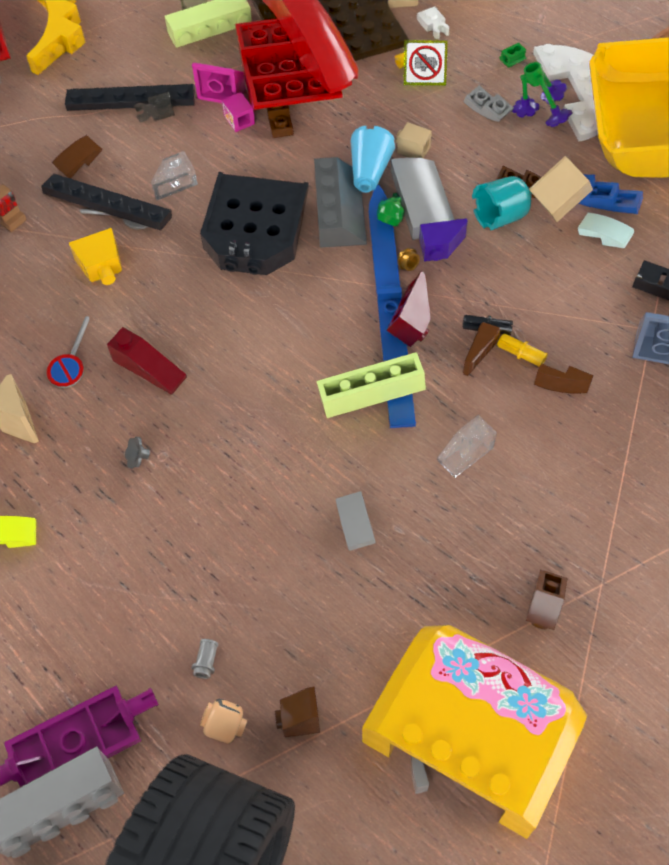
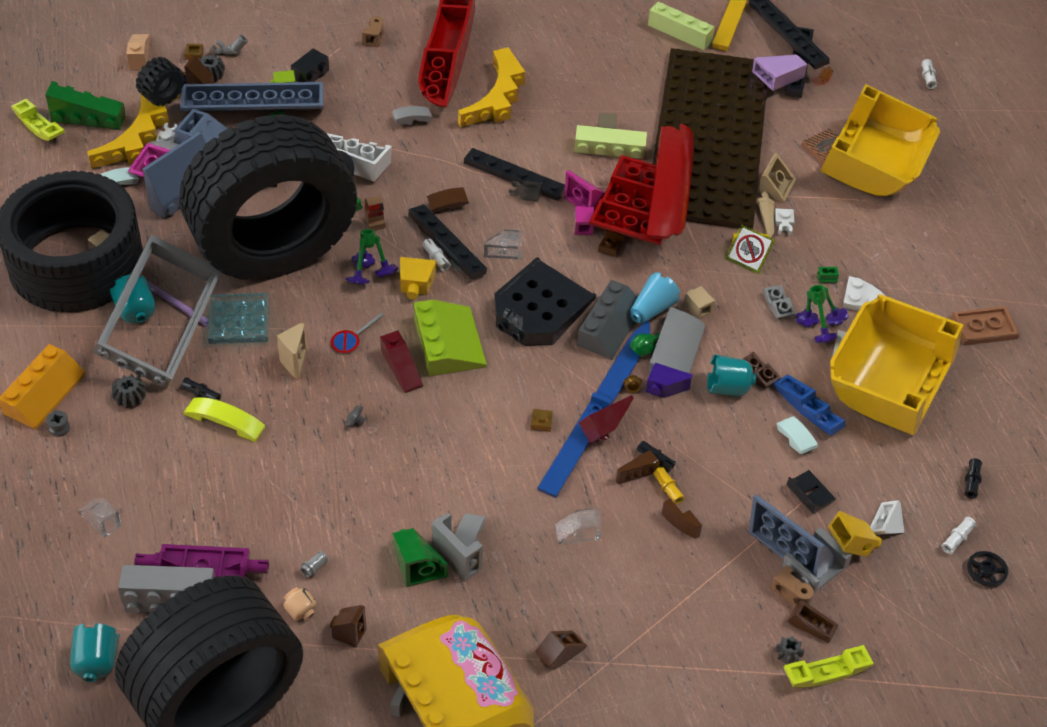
camera: 25 degrees right, 10 degrees down
yellowish green brick [317,352,426,418] -> none
tan slope [529,156,593,222] -> none
none -> plant [346,229,399,284]
none -> green slope [392,528,448,587]
none -> lime slope [413,300,487,376]
none -> white pin [422,238,451,272]
none -> light grey panel [432,513,483,581]
none -> pearl gold plate [531,409,553,432]
none -> tan bar [757,191,775,240]

